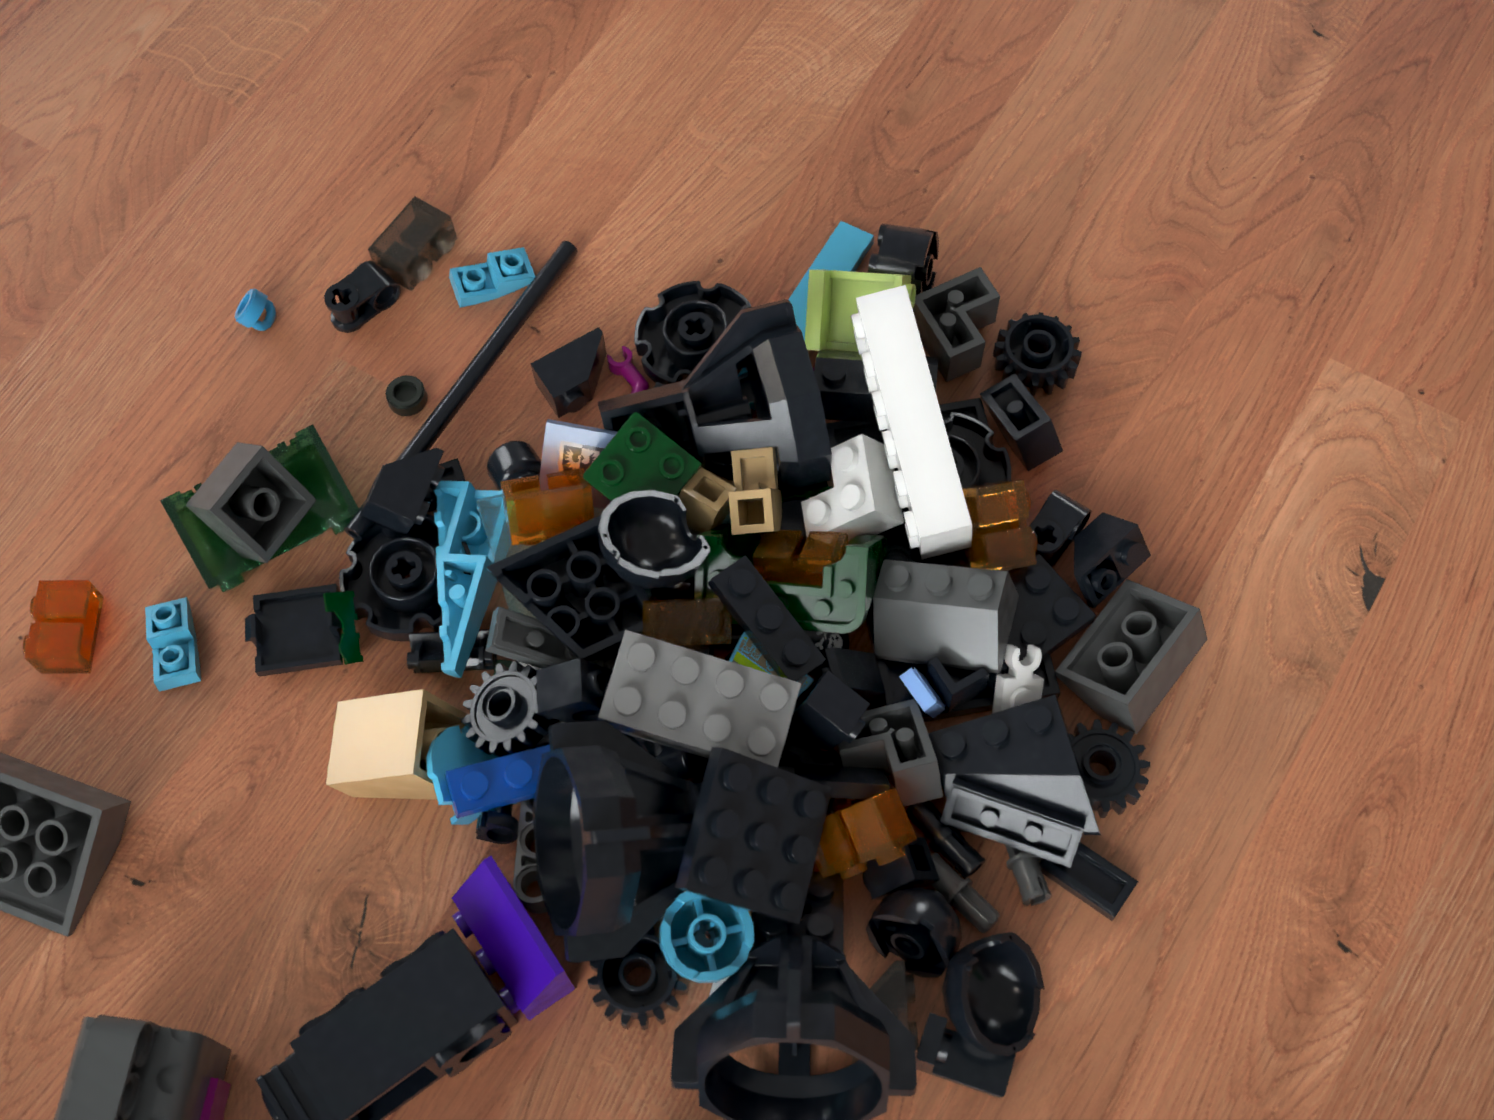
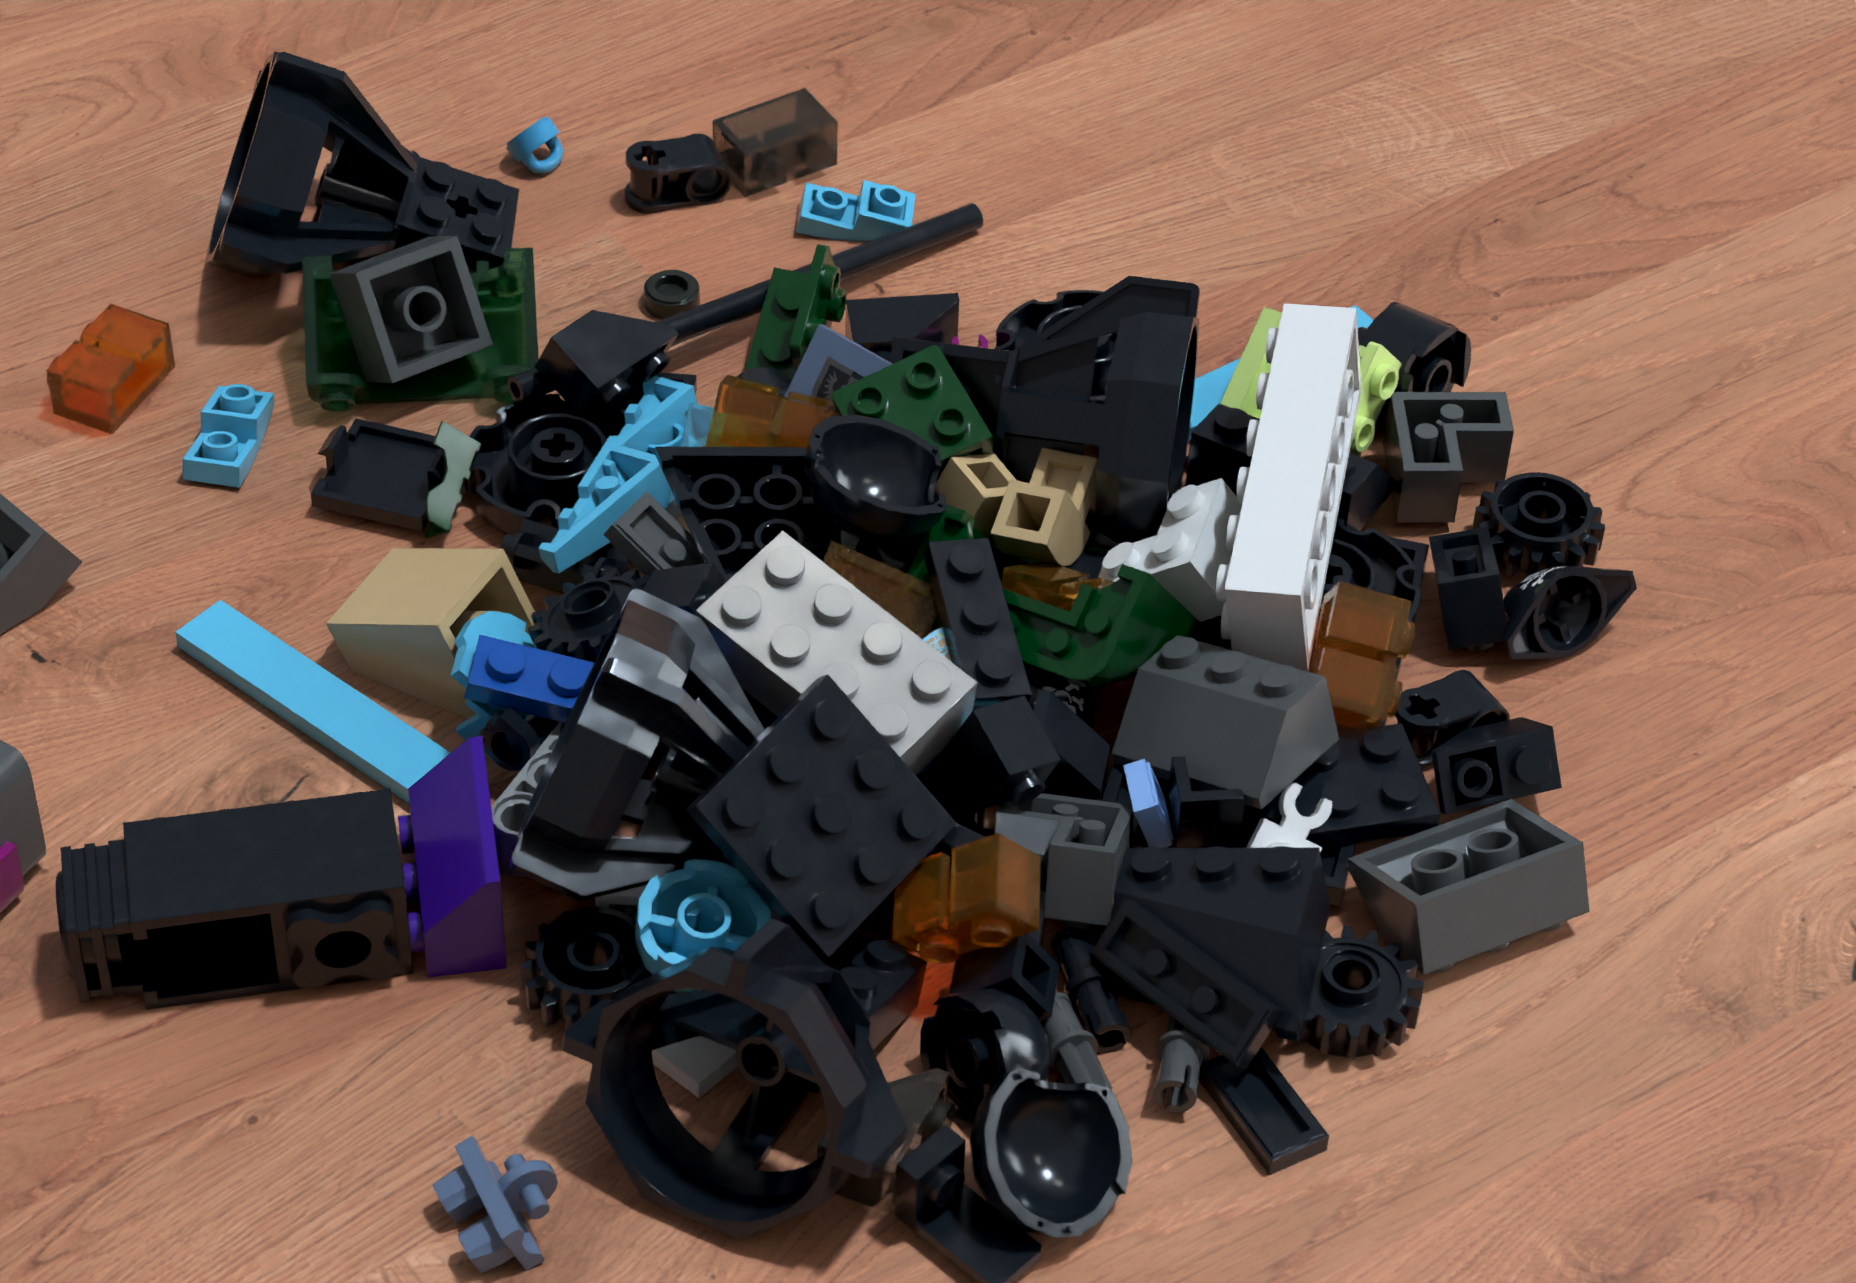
camera: 20 degrees right, 20 degrees down
none -> medium azure tile [175,600,450,804]
none -> black plate [205,51,519,291]
none -> dark green bracket [745,244,847,381]
none -> black hat [1503,566,1637,659]

